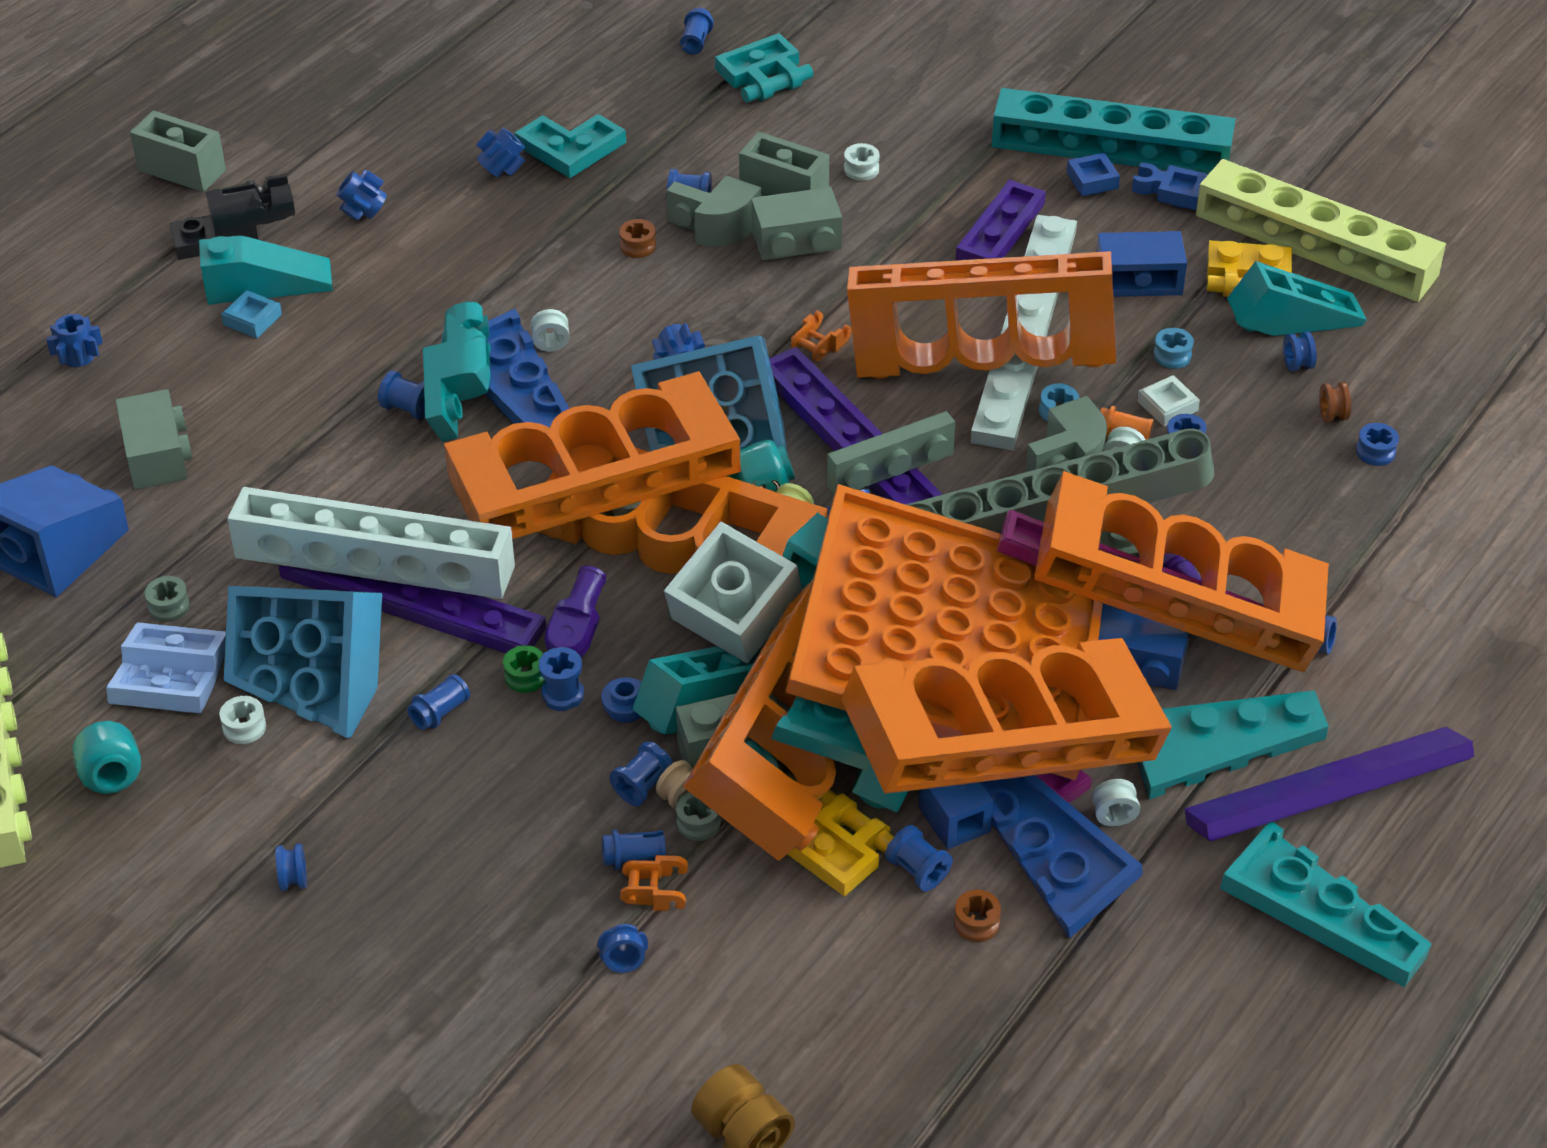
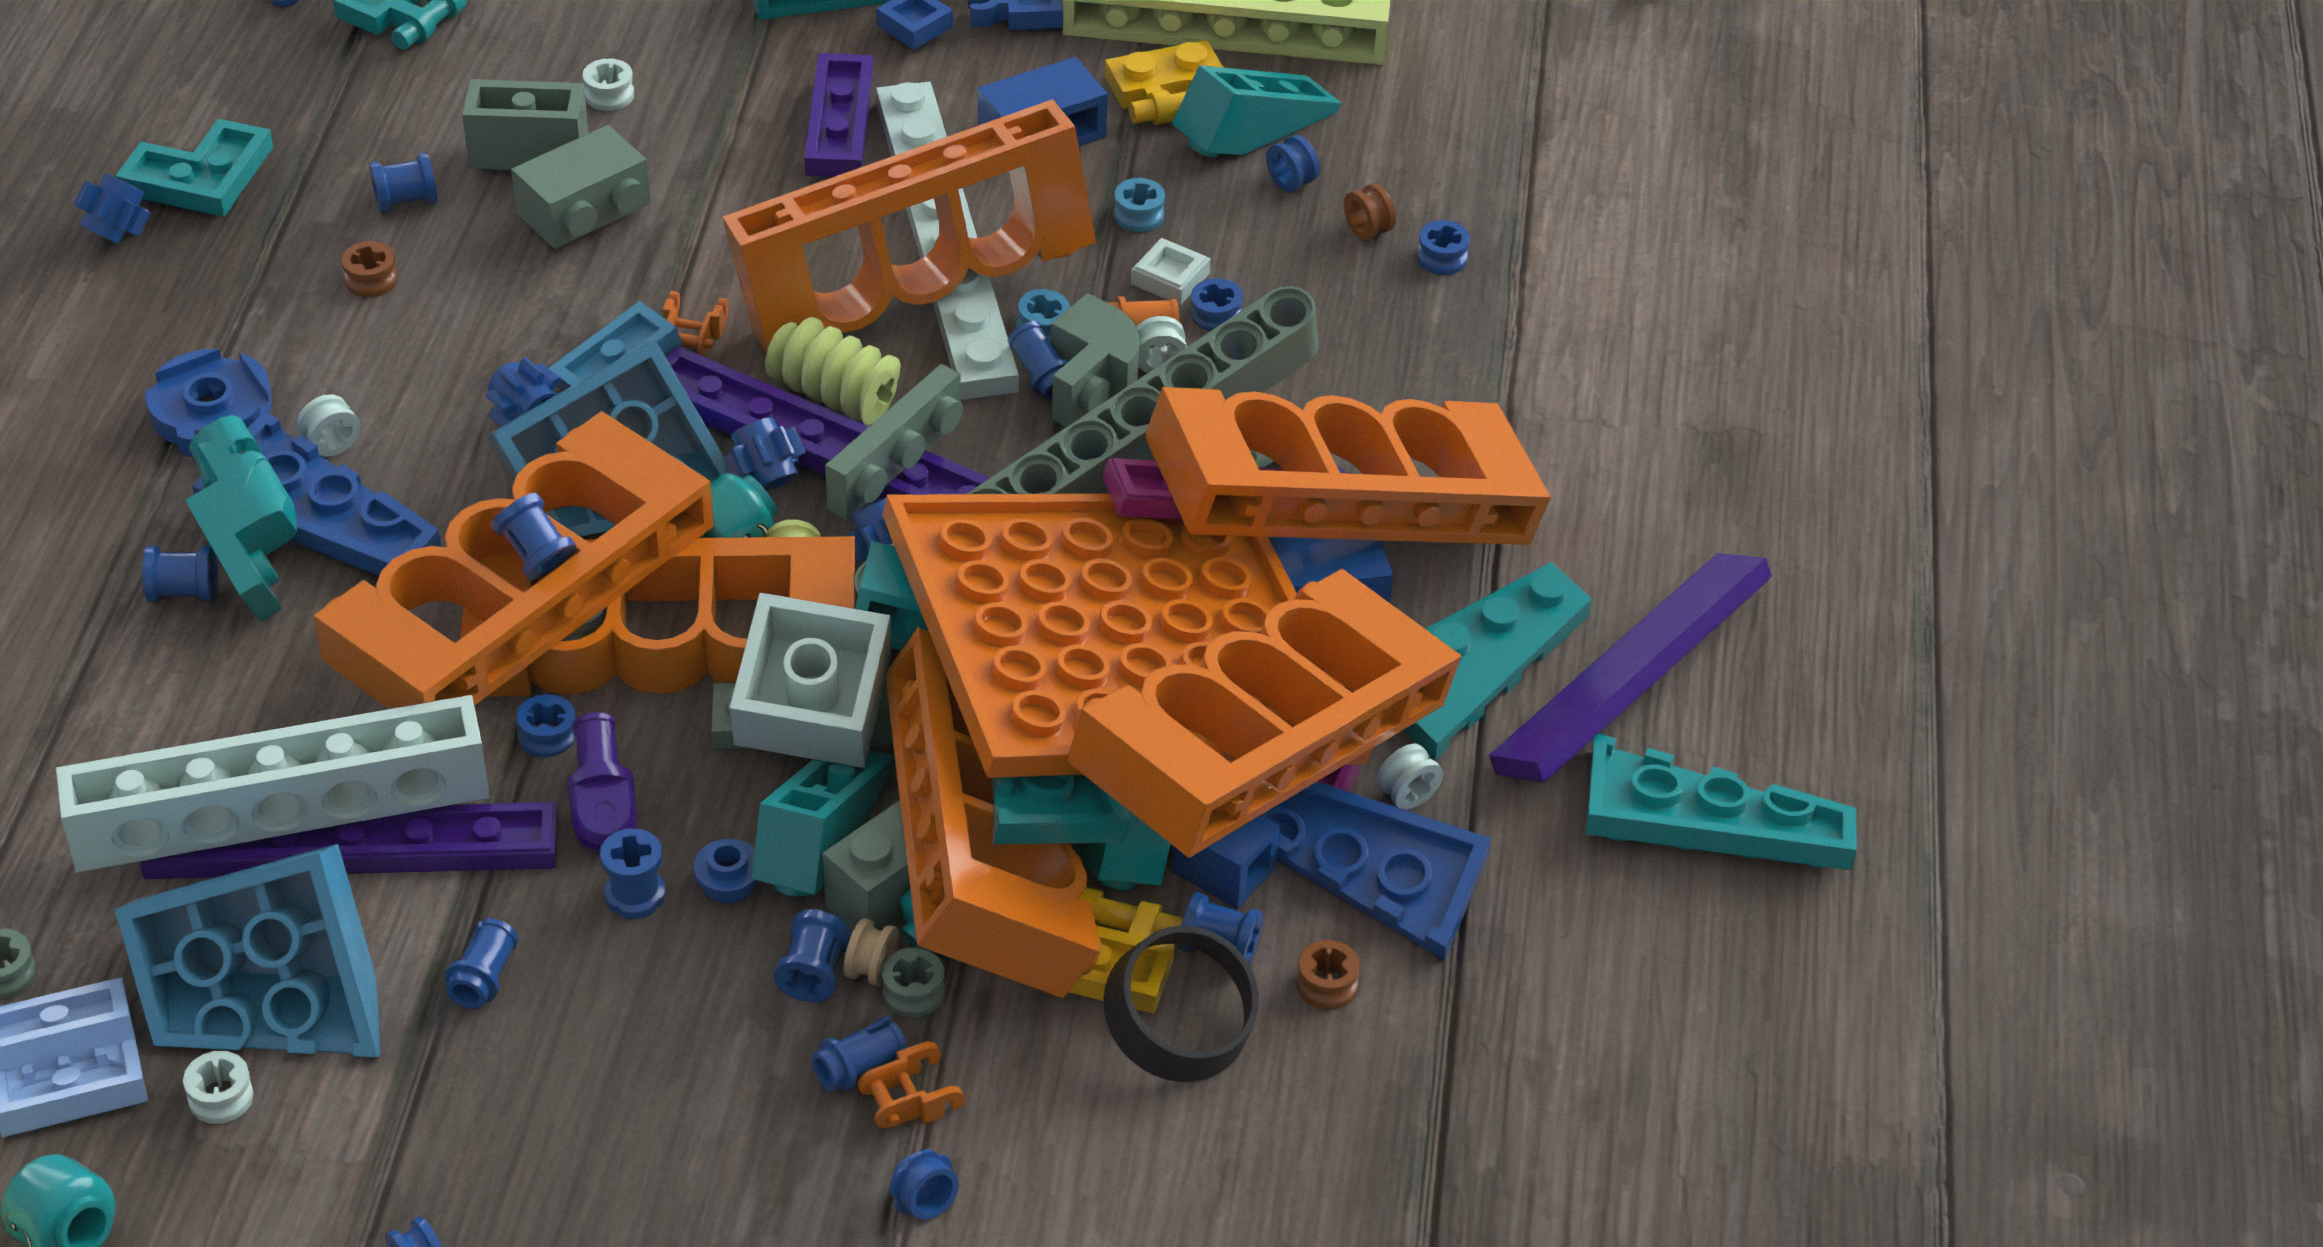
camera: 30 degrees left, 0 degrees up
green bush [503,645,545,693] -> none
sand green brick [667,176,761,246] -> none
none -> blue plate [145,349,273,457]
none -> blue bush [490,492,576,580]
none -> blue bush [516,694,576,757]
none -> dark azure plate [549,301,682,391]
none -> blue gear [724,417,806,491]
none -> yellowish green piece [765,317,901,426]
none -> blue pin [1007,321,1069,400]
none -> black tyre [1103,926,1259,1082]

